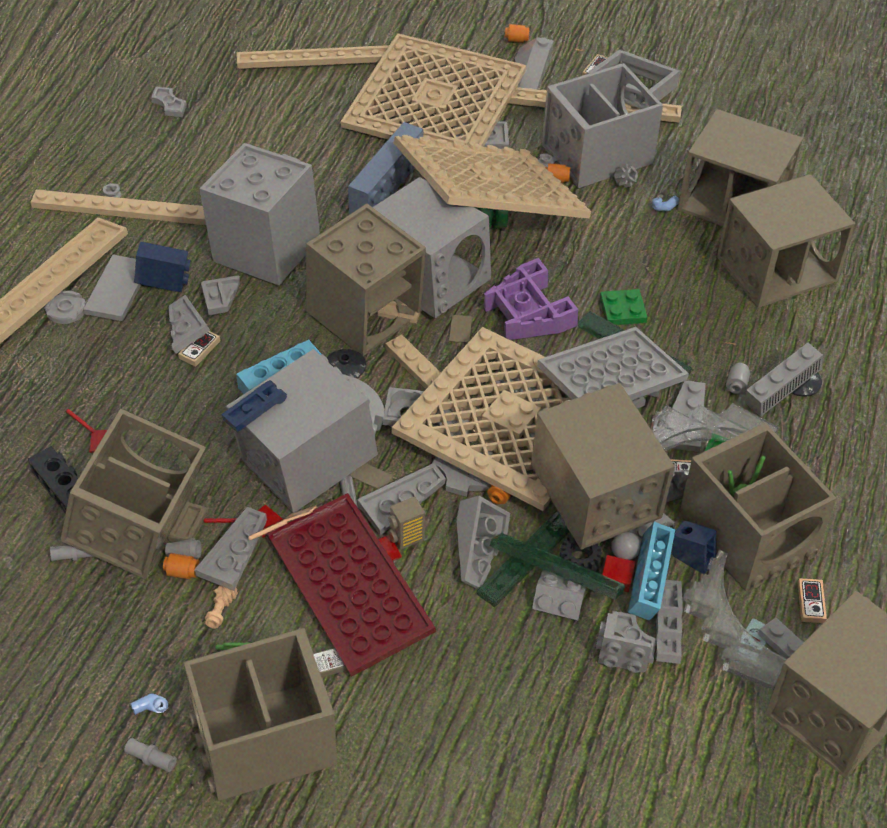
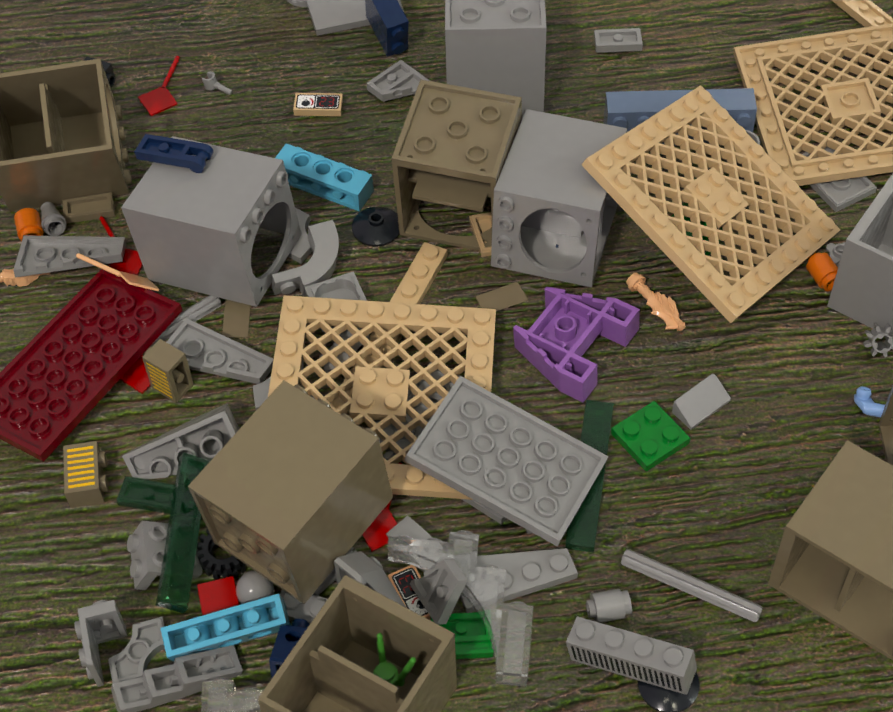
camera: 65 degrees right, 5 degrees up
light grey wing [169,295,210,354] -> none
none -> dark tan brick [63,441,109,508]
none -> light grey hand [202,71,233,96]
none -> light grey wing [410,559,468,625]
none -> light grey axle [621,549,762,622]
none -> light nougat piece [626,272,686,332]
none -> light grey slope [672,373,731,430]

